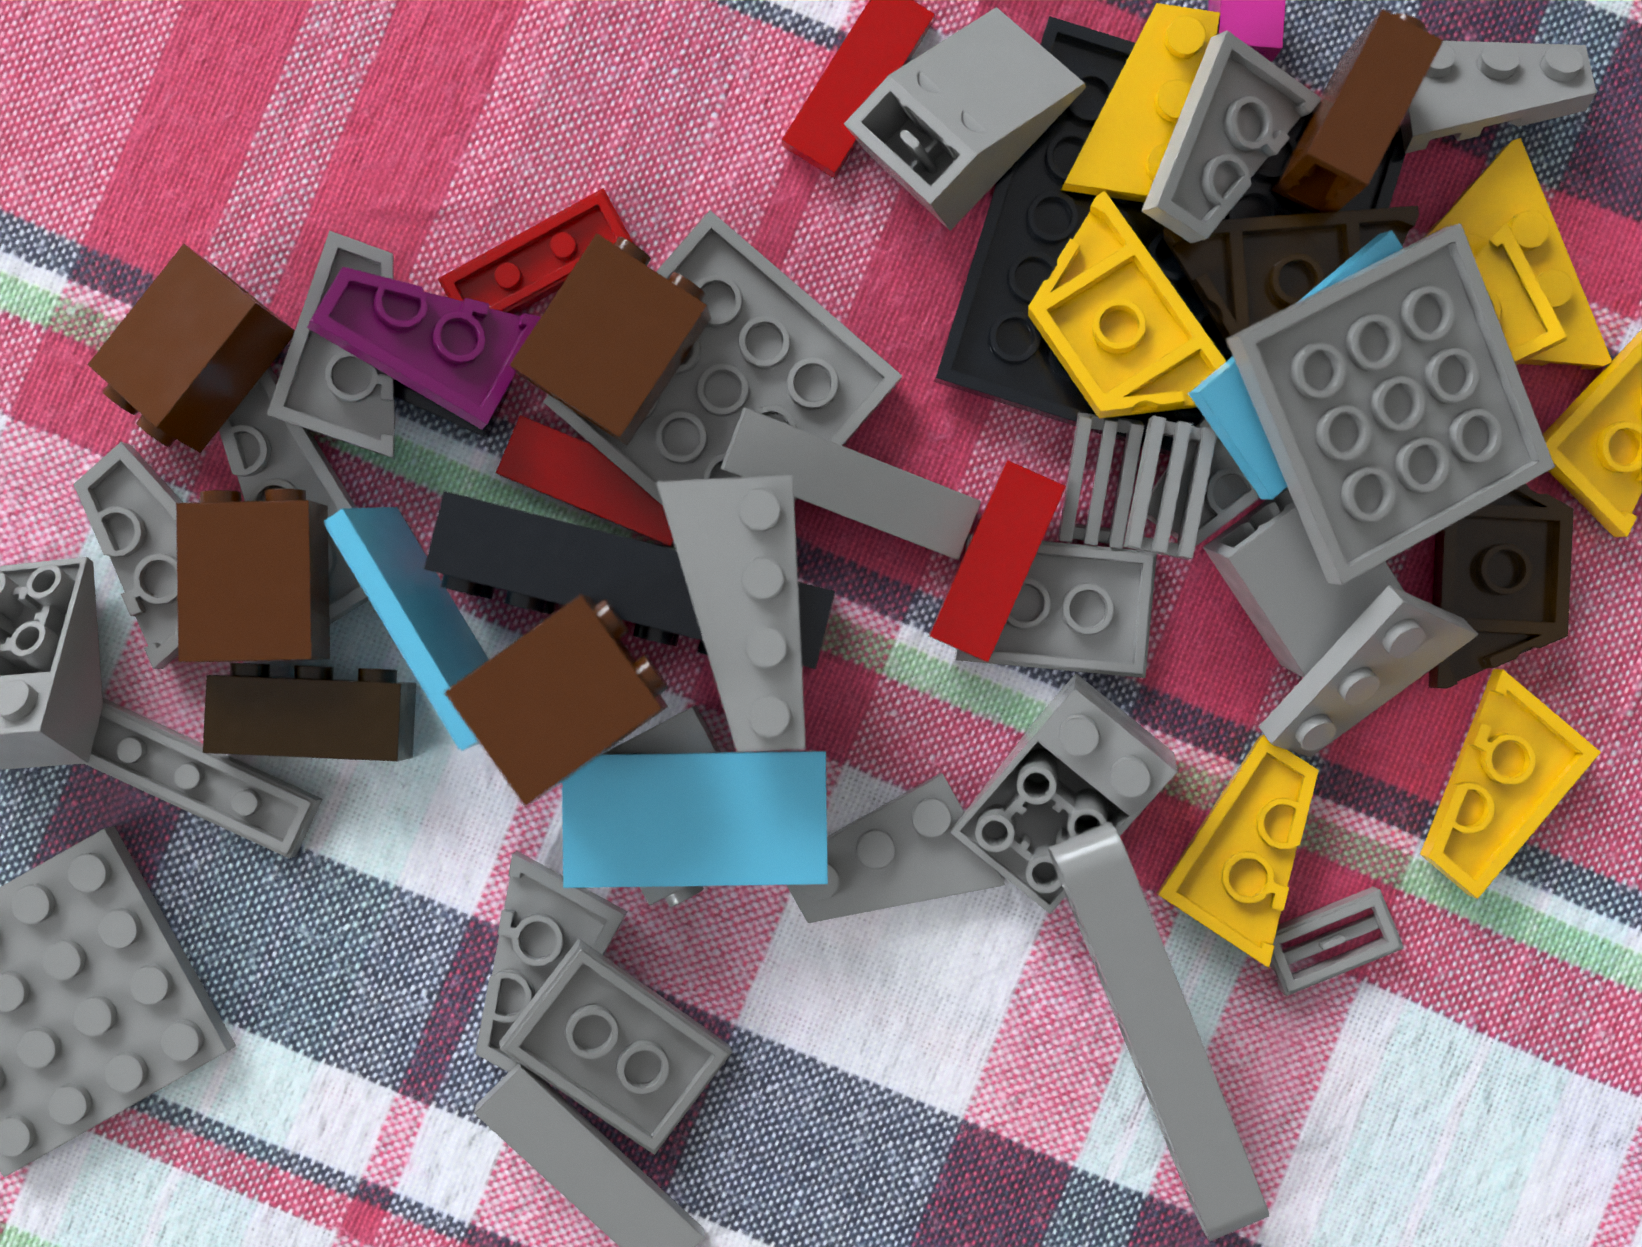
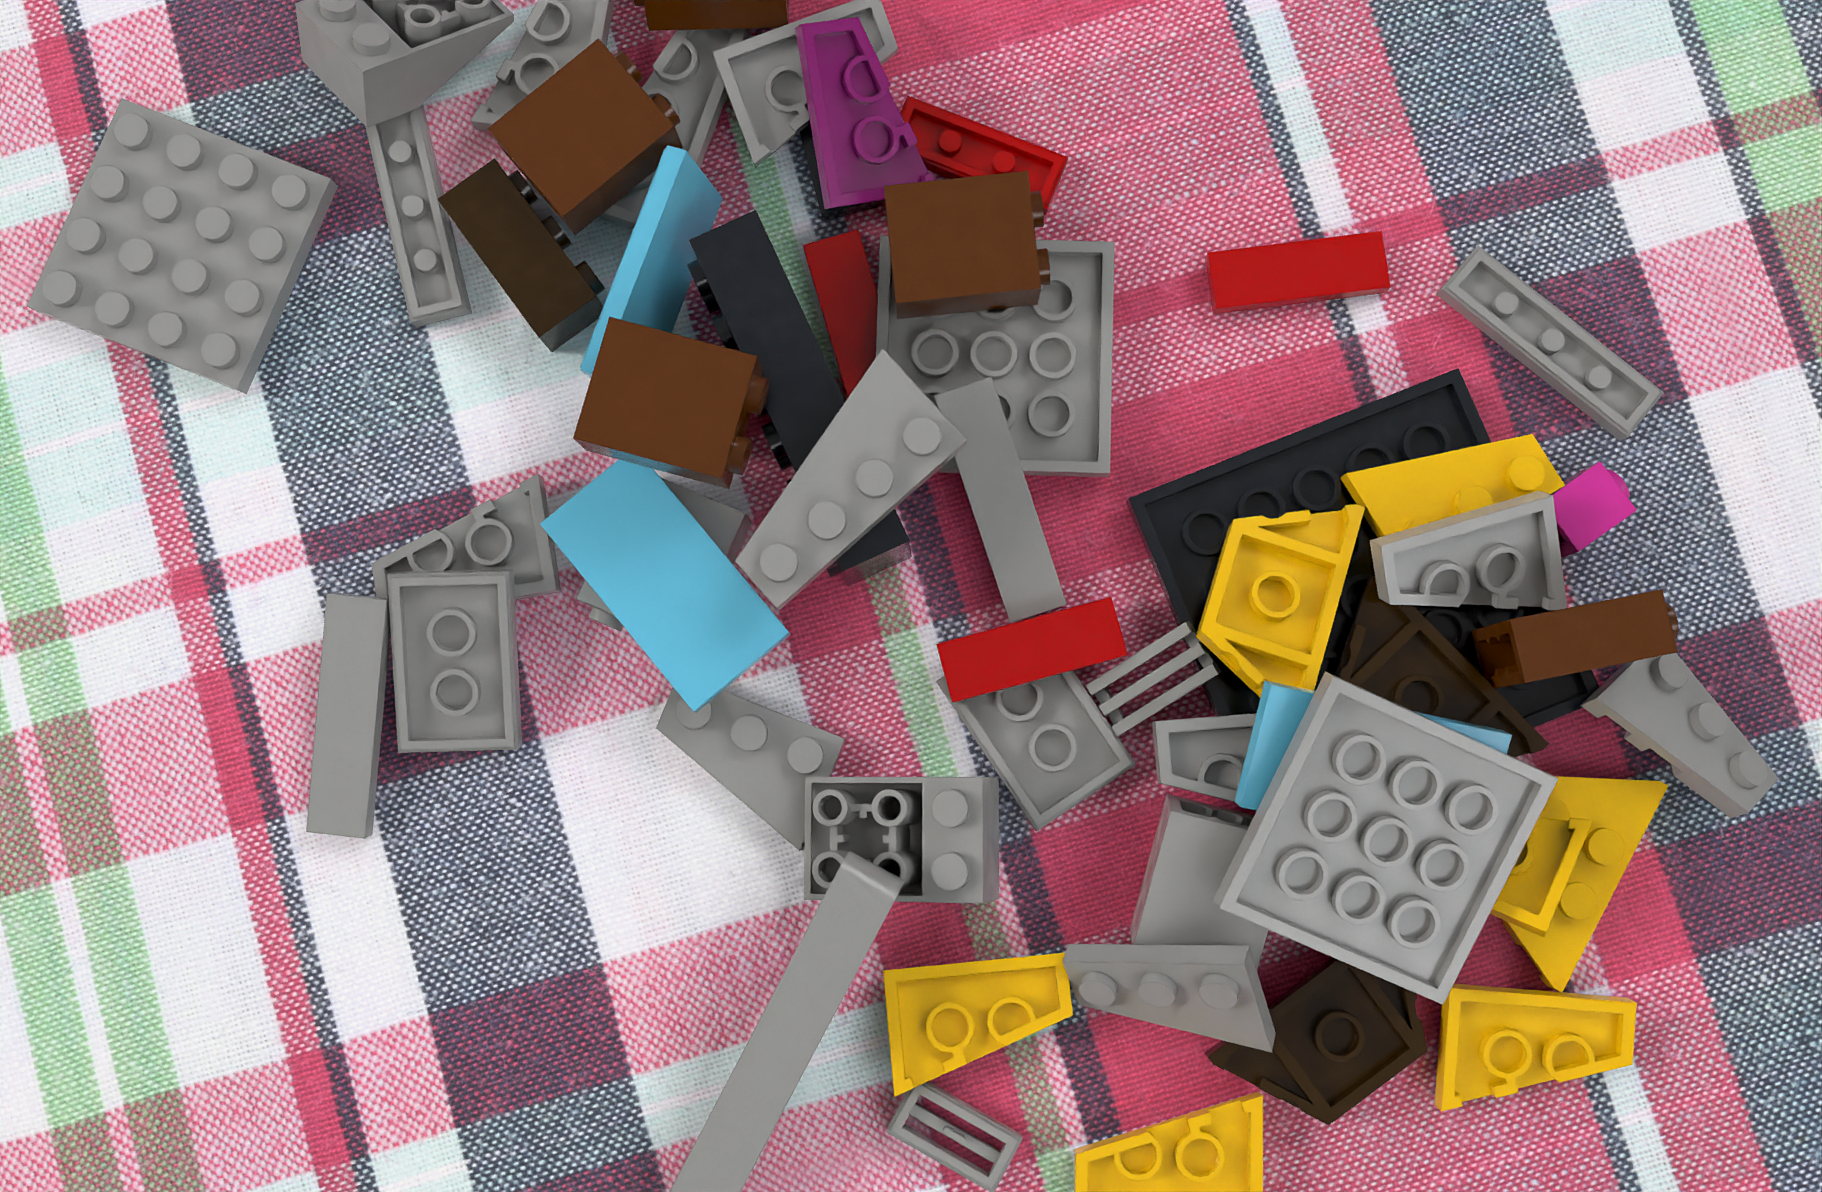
camera: 60 degrees right, 5 degrees down
light grey slope [844,7,1086,231] -> none
light grey tile [1123,416,1217,560] -> none

